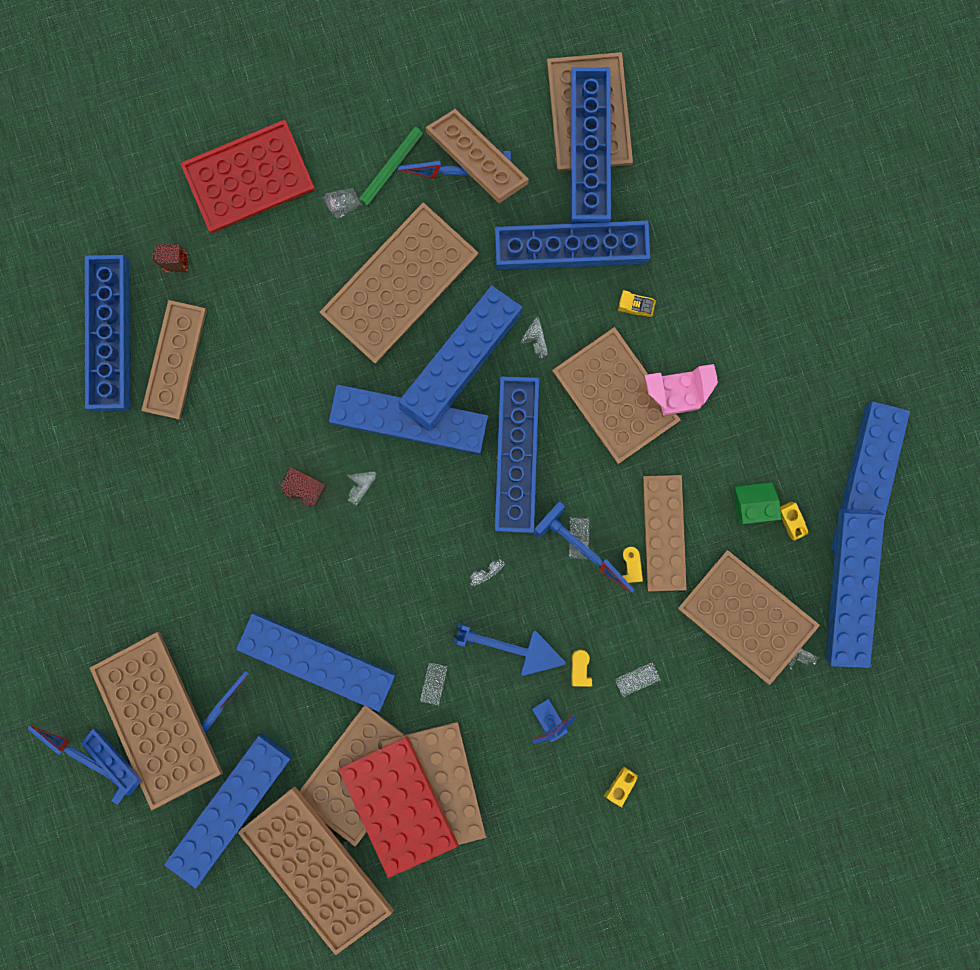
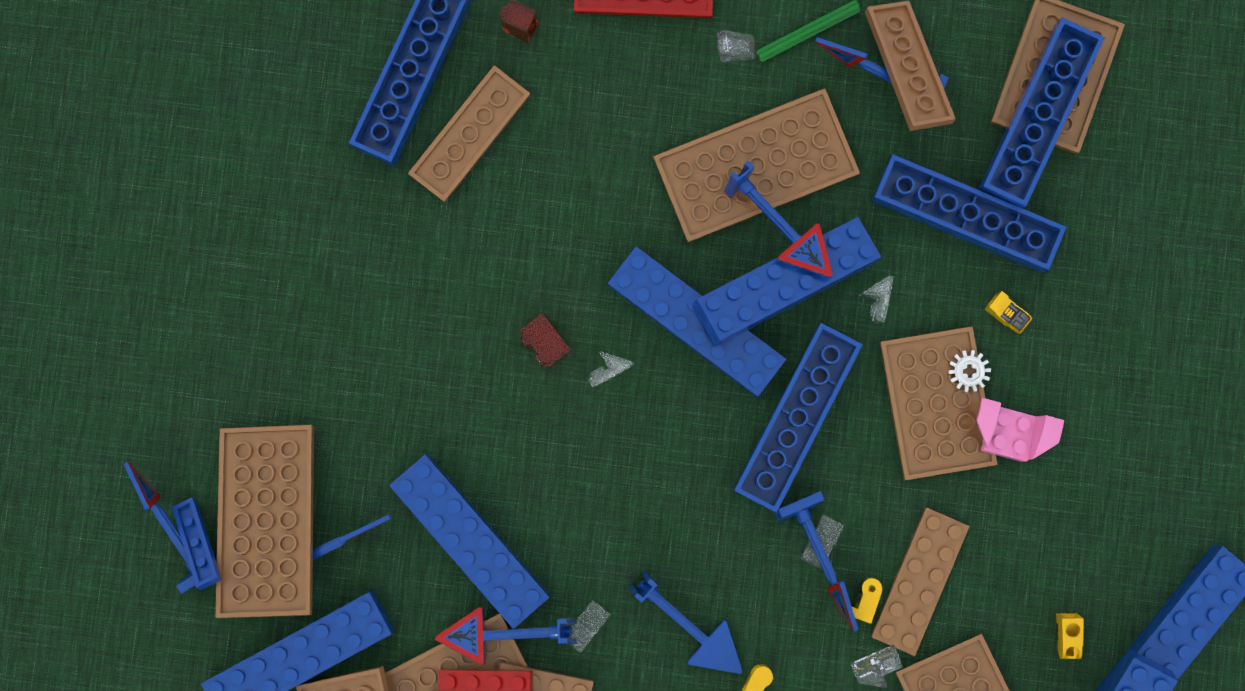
camera: 30 degrees right, 0 degrees up
clear slope [469,559,506,587] -> none
green slope [734,482,782,525] -> none
none -> blue piece [435,607,577,665]
none -> blue piece [724,161,833,278]
none -> clear slope [850,645,903,688]
none -> white gear [948,350,991,392]

